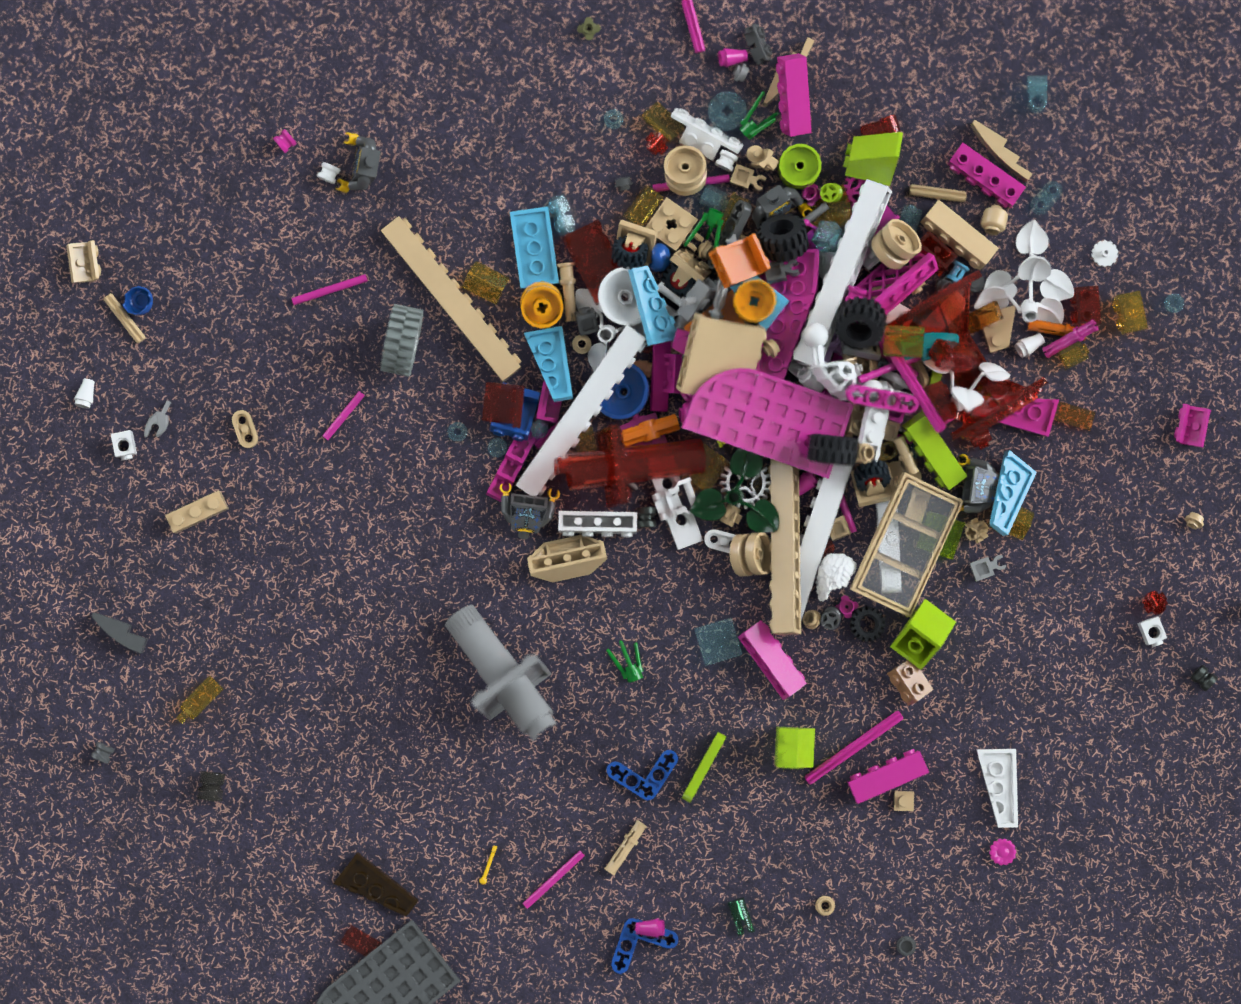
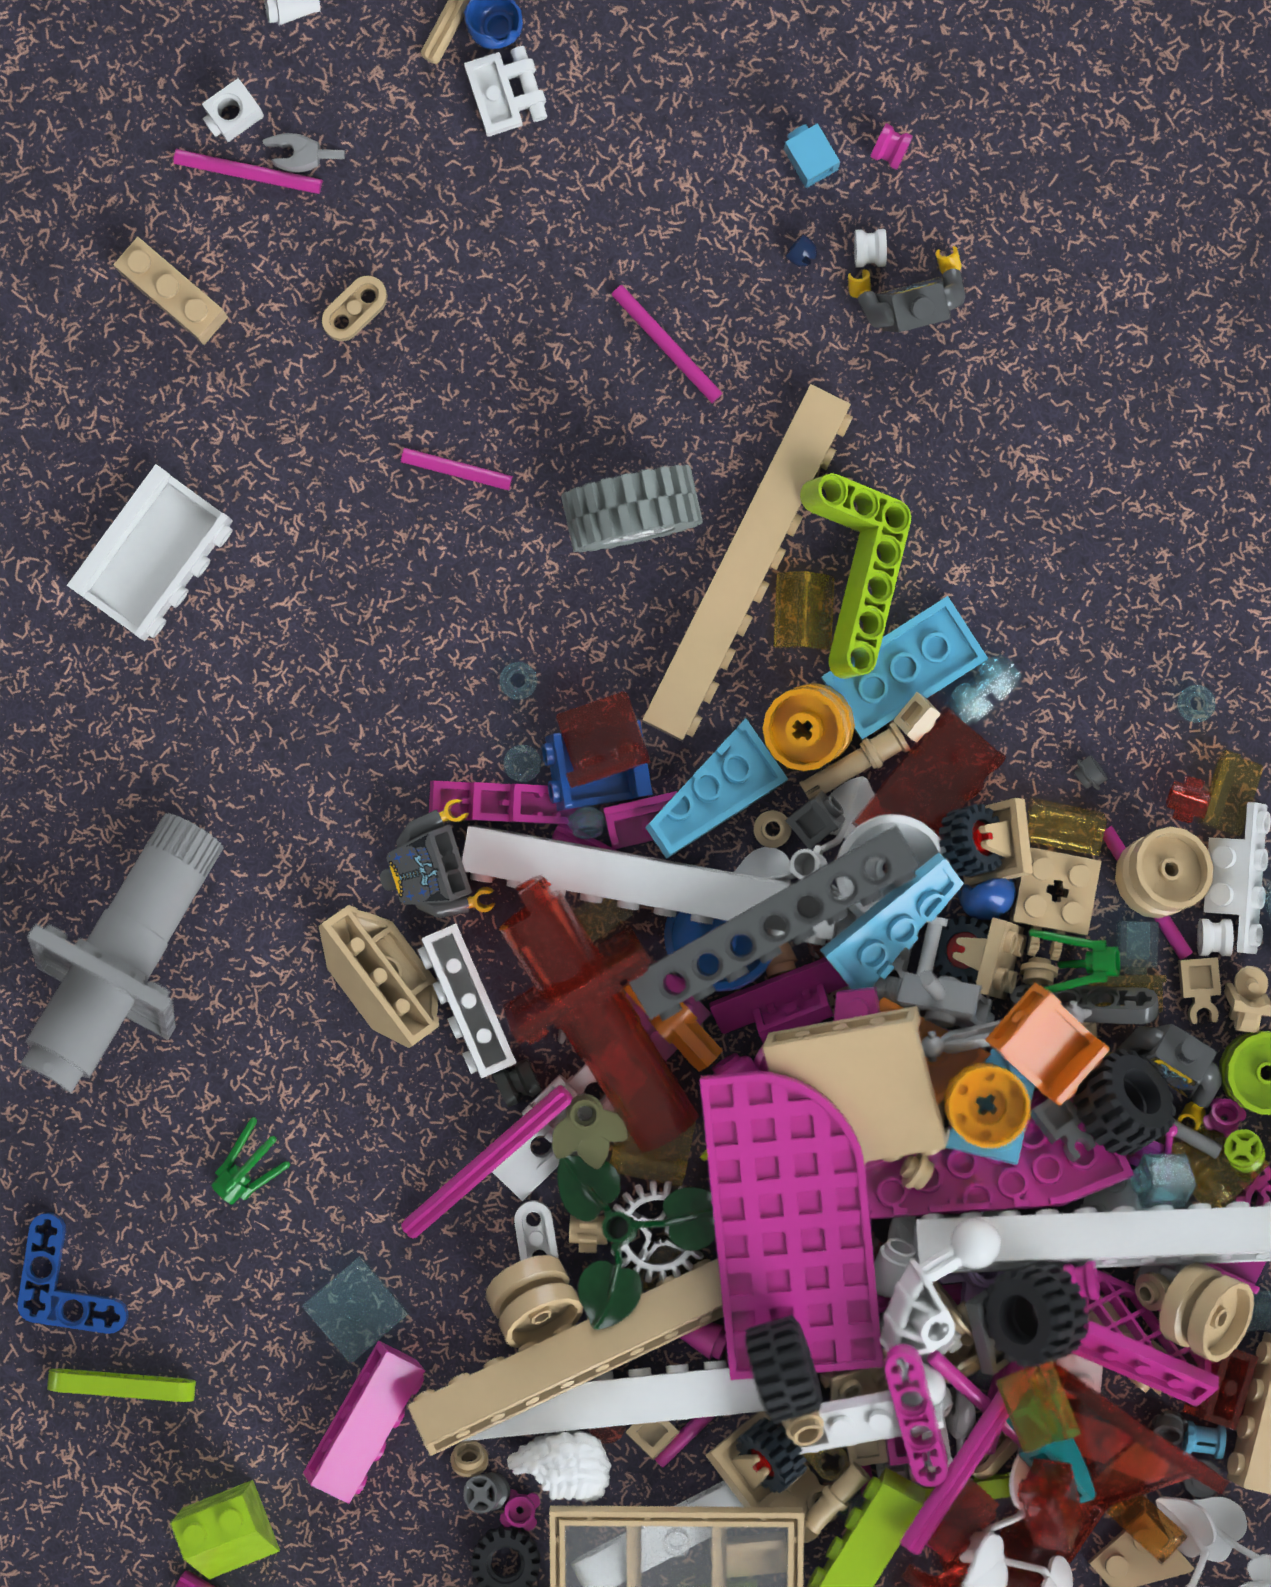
camera: 75 degrees right, 0 degrees up
none -> white panel [67,464,233,641]
none -> dark pink bar [174,149,322,194]
none -> dark pink axle [401,1085,573,1239]
none -> white plate [464,46,547,137]
none -> olive plate [552,1094,627,1169]
none -> dark grey brick [627,825,920,1021]
none -> medium azure brick [784,123,840,188]
none -> dark blue hinge [784,233,817,267]
none -> lime beam [800,473,911,679]
none -> tan plate [893,692,941,743]
none -> tan plate [1135,1272,1170,1311]

